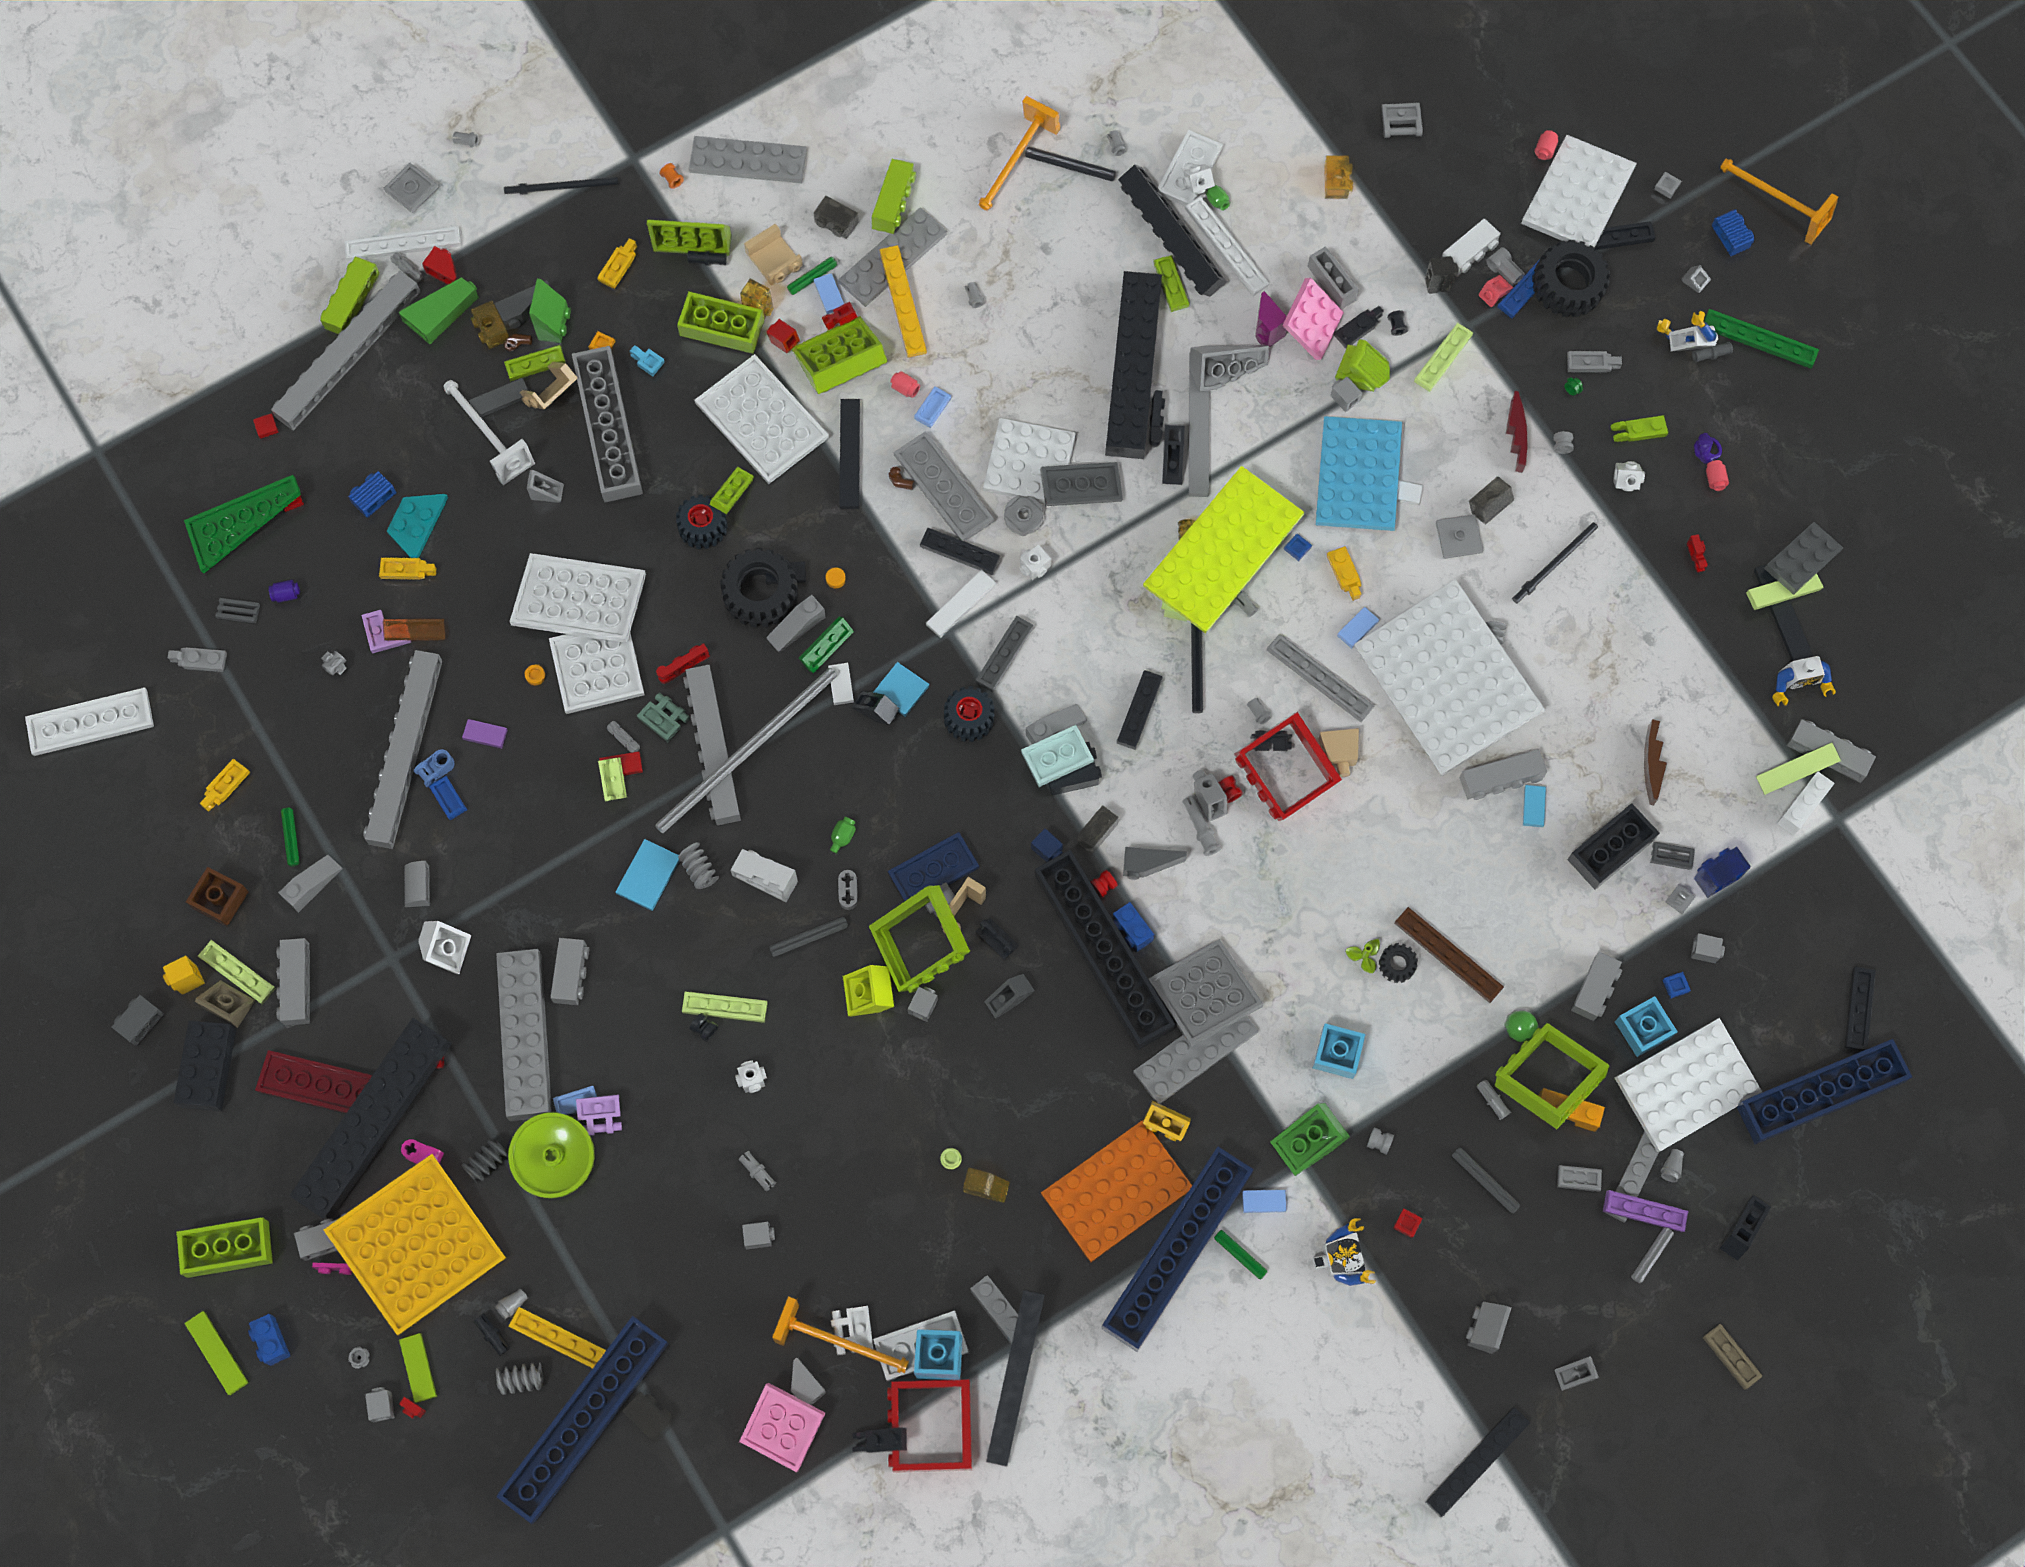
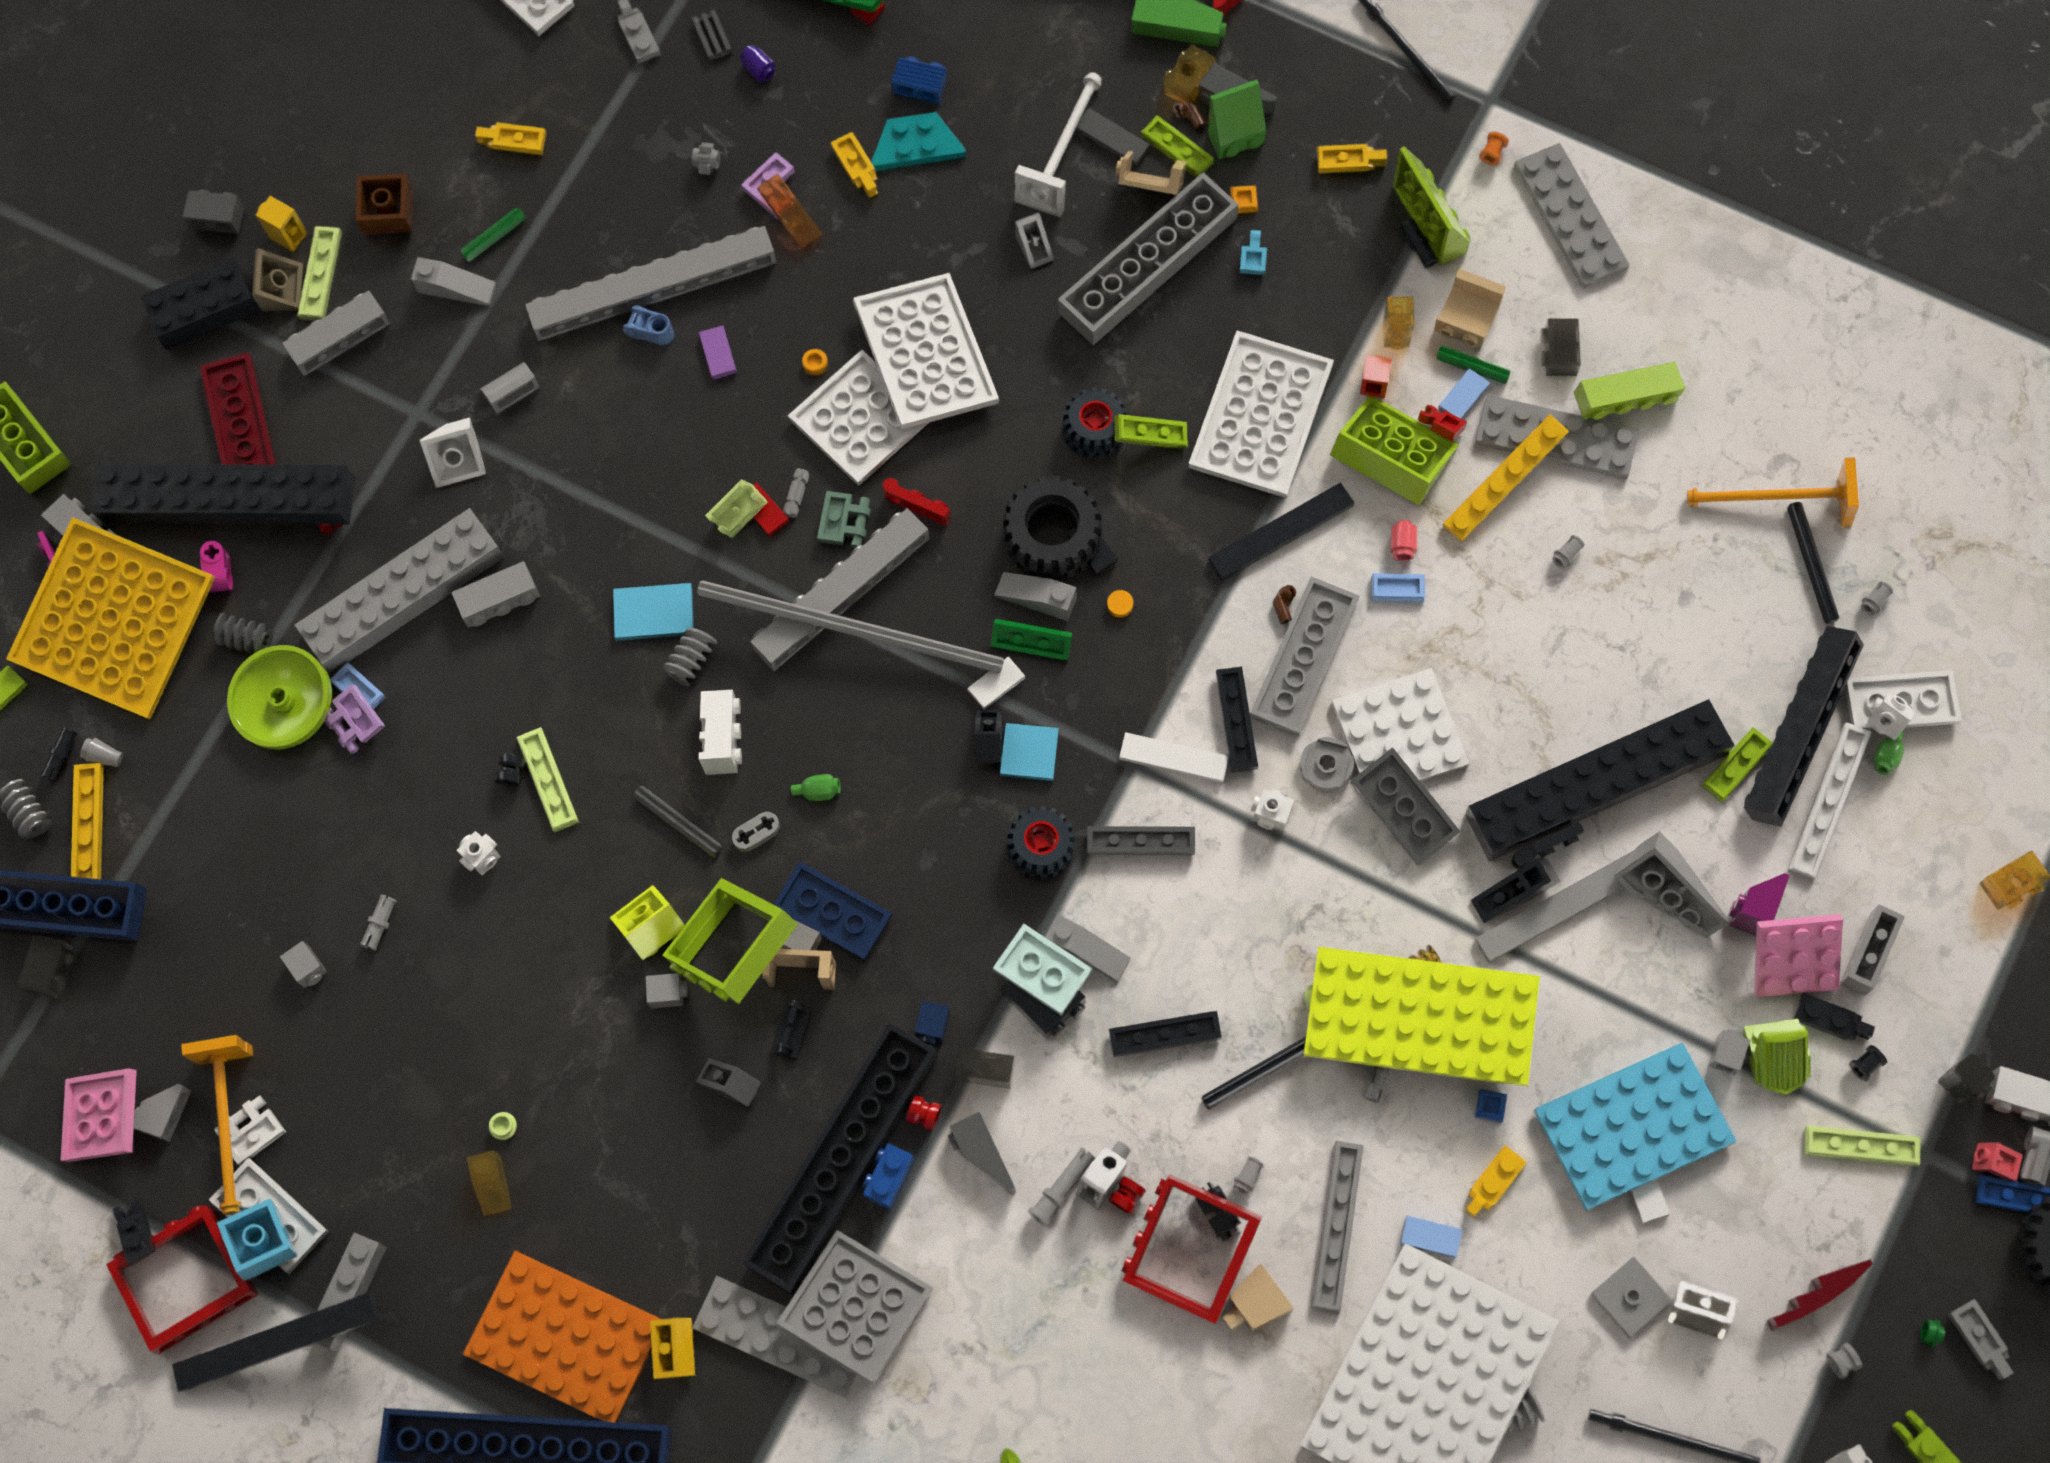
camera: 65 degrees right, 0 degrees up
blue tile [429,776,467,820] -> none
lime brick [677,292,764,354] -> none

